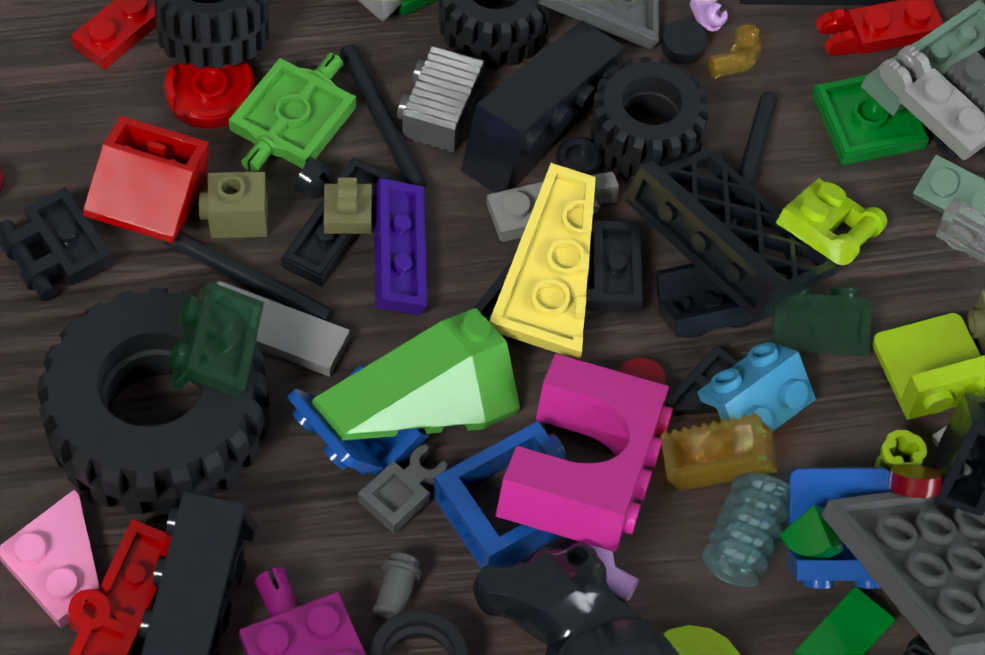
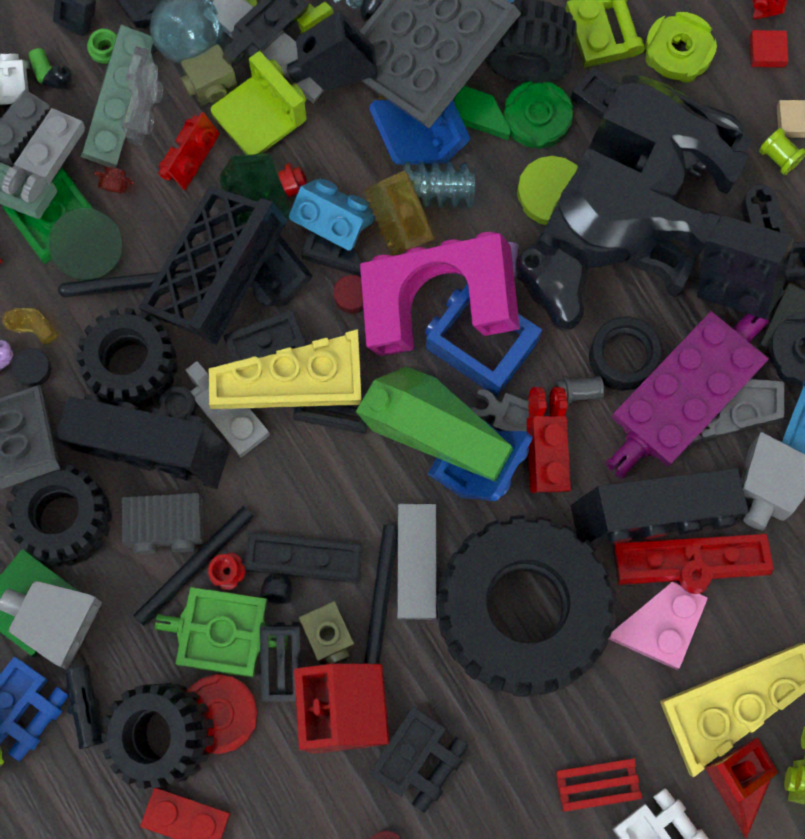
camera: 110 degrees left, 15 degrees up
clear green bracket [168,281,264,397] -> none
olive tile [324,178,372,234] -> none
dark purple plate [374,178,427,316] -> none
lime plate [776,178,887,265] -> none
green tile [780,505,843,558] -> none
lime bush [874,430,927,492] -> none
dark red tile [889,465,942,498] -> none
none -> clear green tile [49,208,122,281]
none -> clear red plate [94,167,134,194]
none -> red hinge [158,112,220,191]
none -> red plate [208,552,246,590]
none -> black tile [260,622,301,702]
none -> red plate [278,162,308,198]
none -> red hinge [526,387,571,493]

